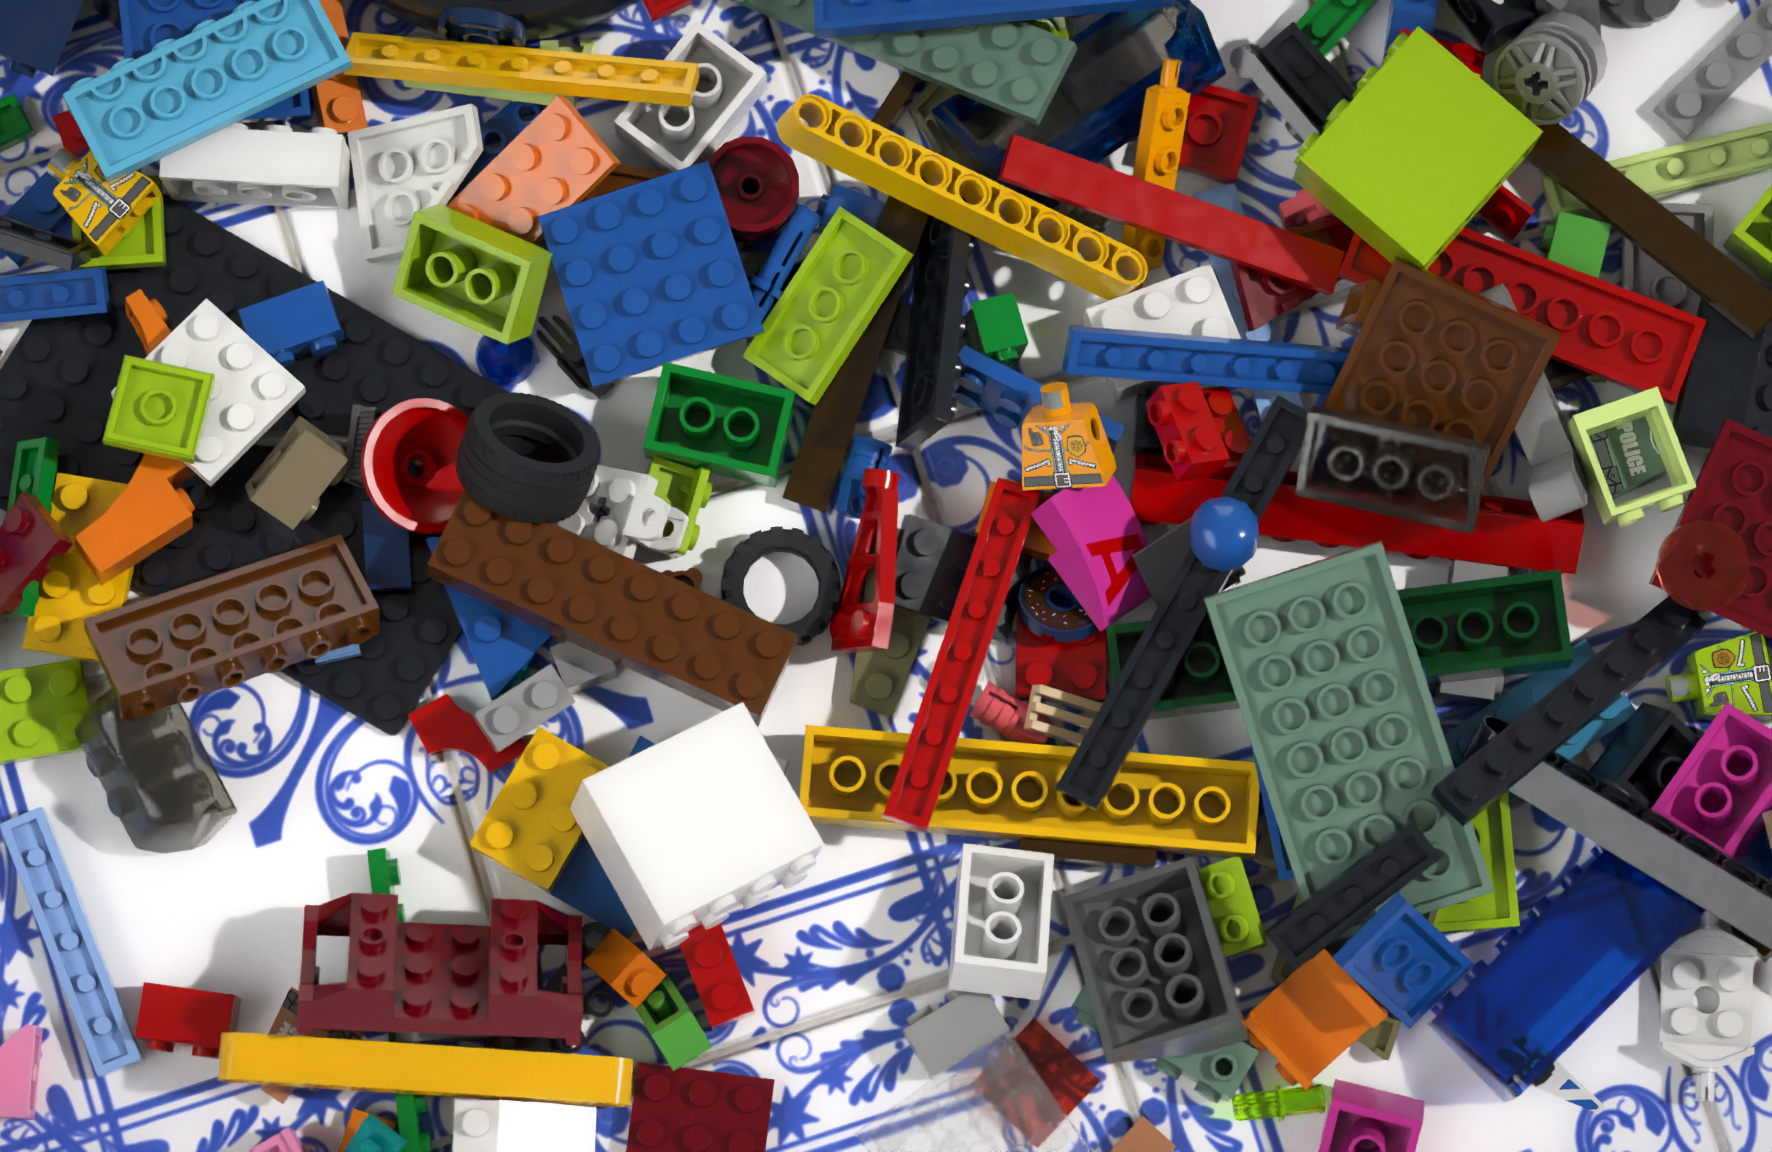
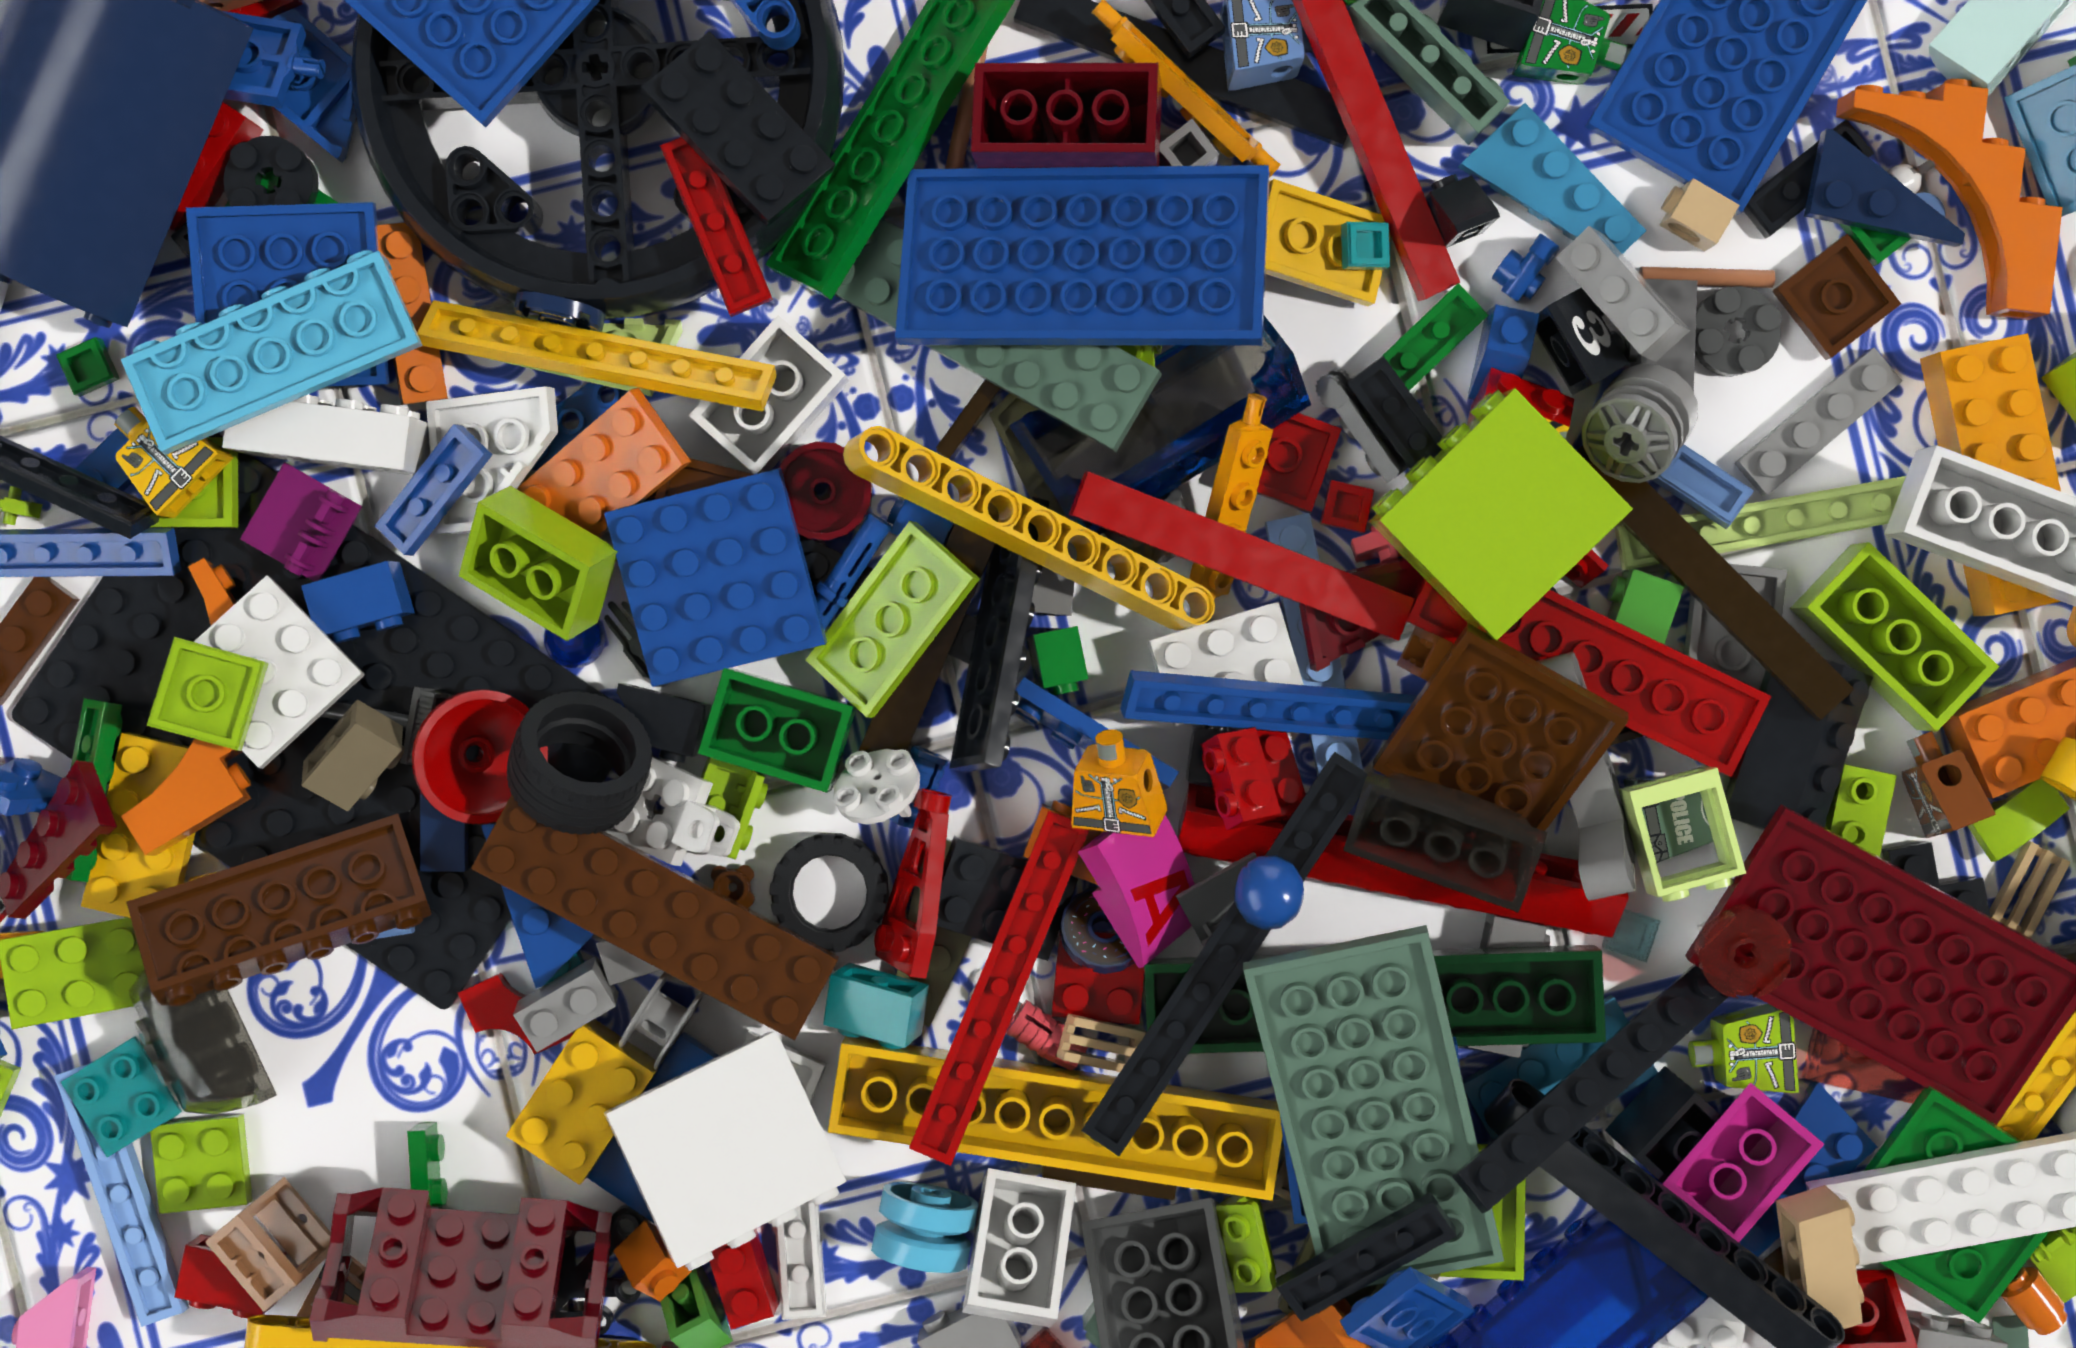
camera: 10 degrees right, 10 degrees up
none -> teal hinge [61,1036,182,1158]
none -> lime plate [150,1114,253,1214]
none -> medium nougat window [205,1177,331,1312]
none -> magenta hinge [240,462,363,582]
none -> plate [374,424,493,556]
none -> black slope [616,683,711,763]
none -> light grey piece [618,972,705,1070]
none -> white tile [775,1201,827,1320]
none -> teal brick [823,962,929,1049]
none -> white plate [833,749,920,825]
none -> medium azure wheel [871,1182,979,1273]
none -> light grey brick [1031,567,1074,616]
none -> red plate [1320,480,1375,534]
none -> clear light blue tile [1601,909,1661,963]
none -> medium blue tile [1652,445,1754,529]

